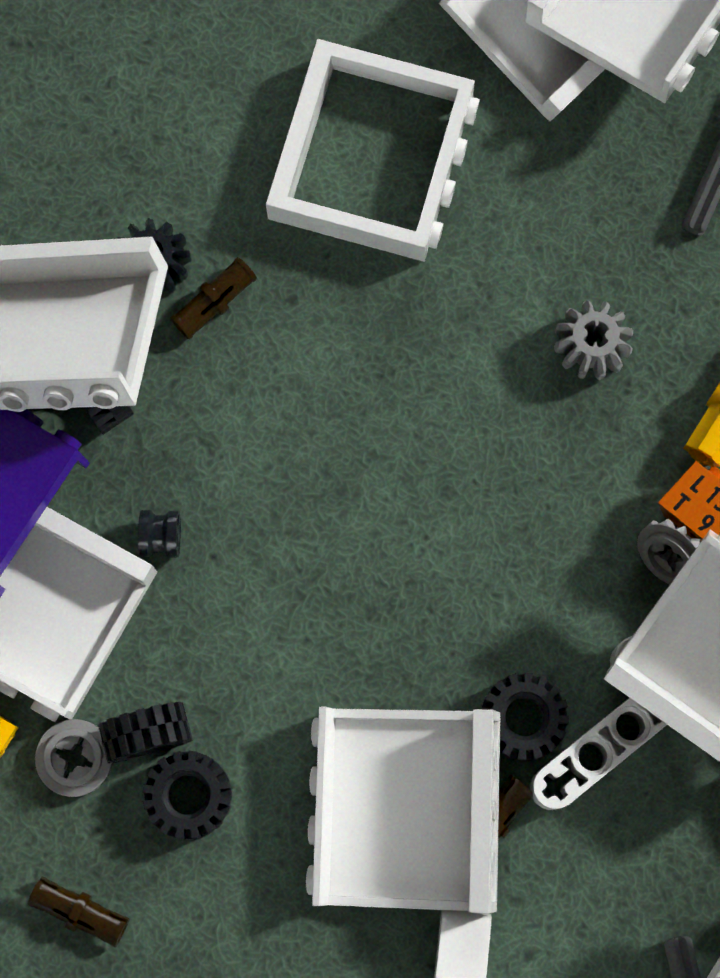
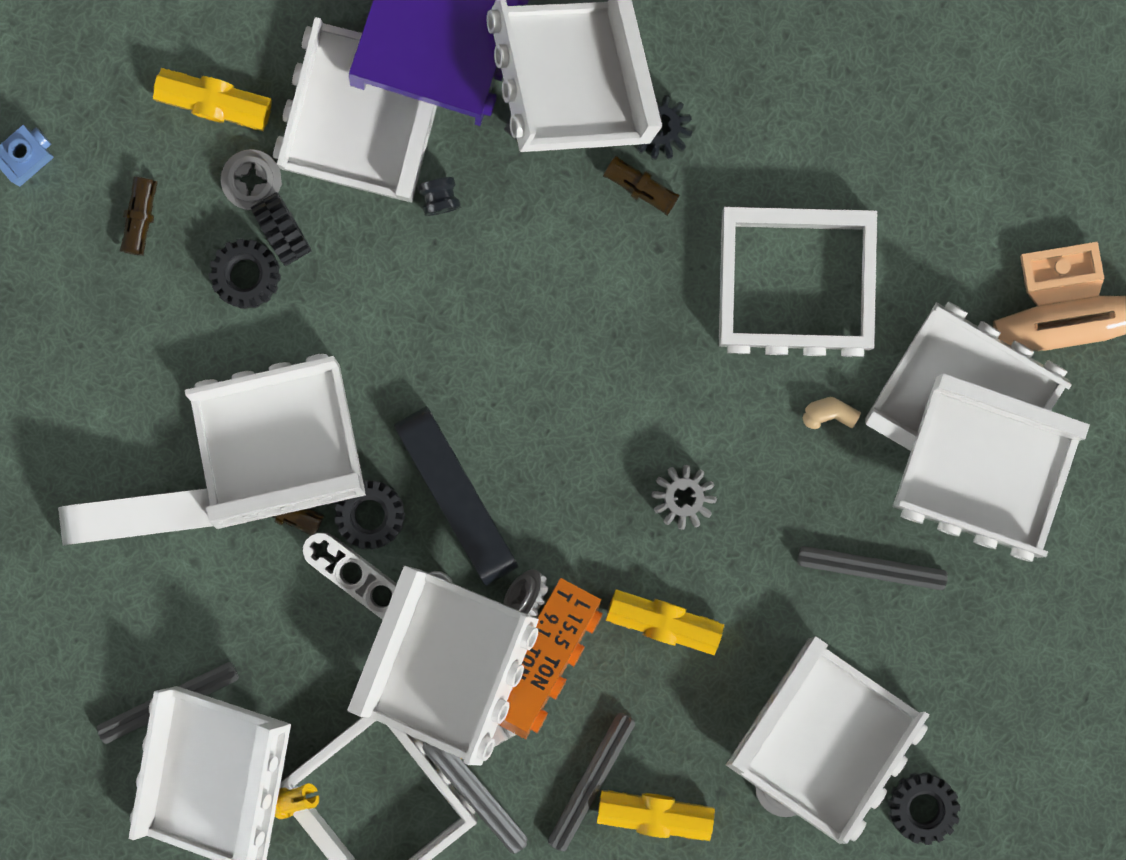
camera: 70 degrees right, 10 degrees up
none -> black beam [394,406,519,586]
none -> tan arm [803,397,861,429]

